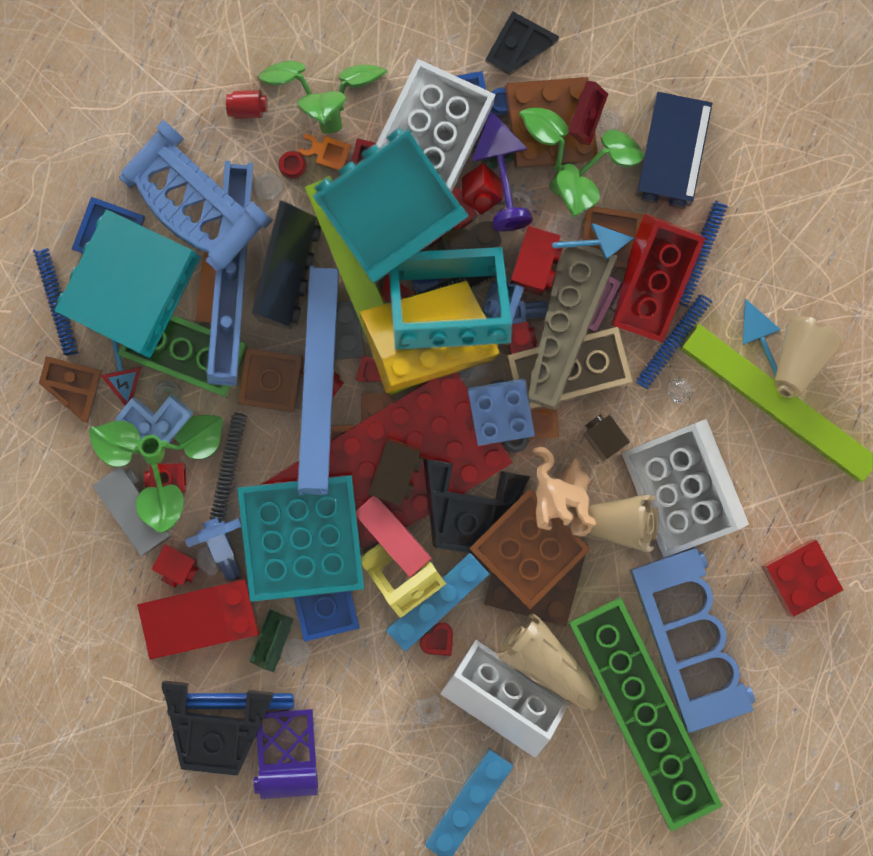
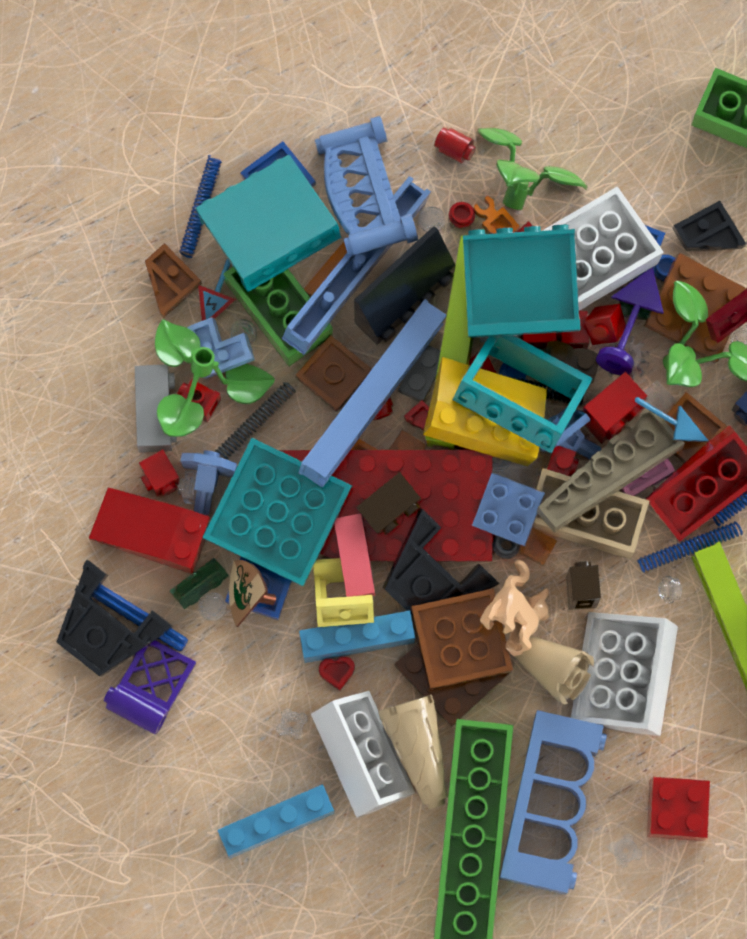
camera: 30 degrees right, 10 degrees down
none -> shield [229,560,276,627]

